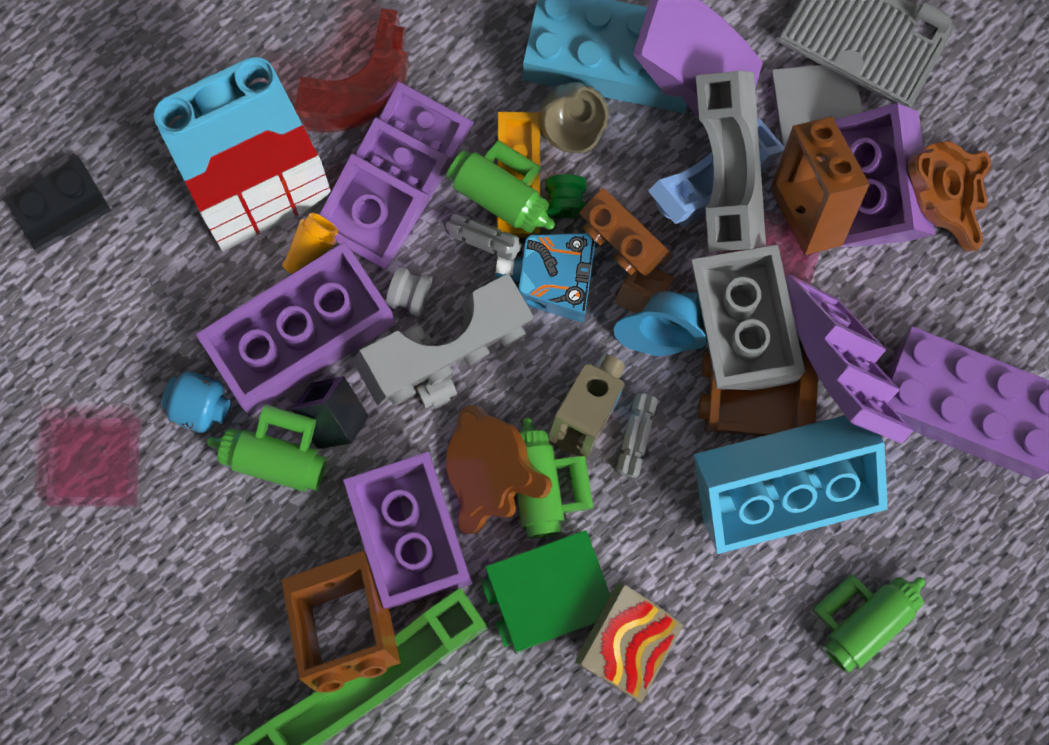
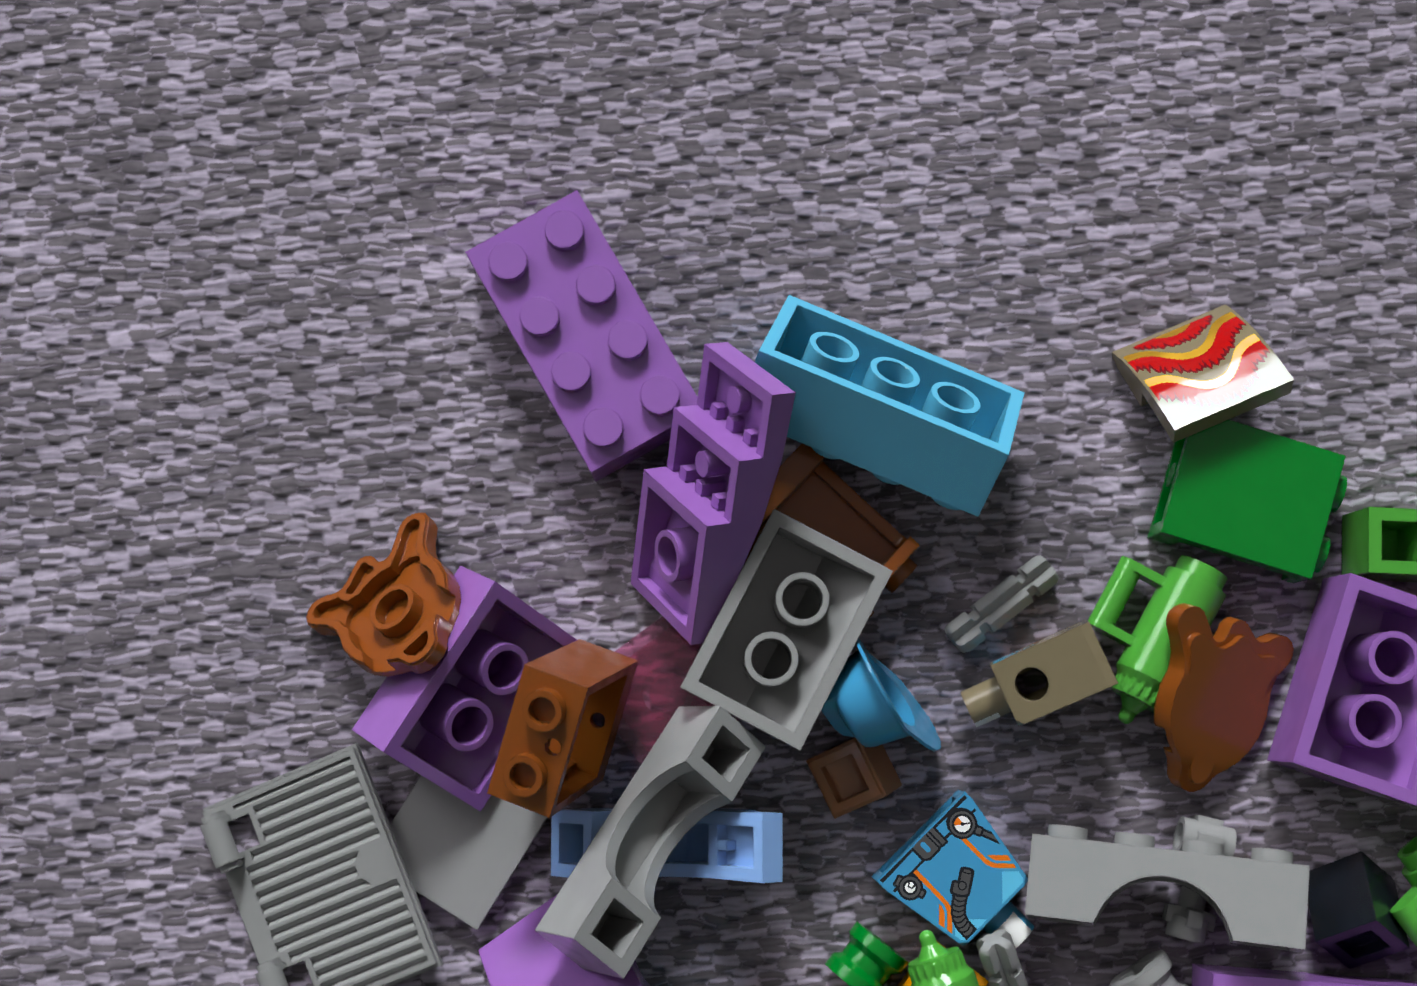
camera: 140 degrees left, 5 degrees up
dark orange plate [579,188,674,276] -> none
bright green piece [812,574,925,674] -> none

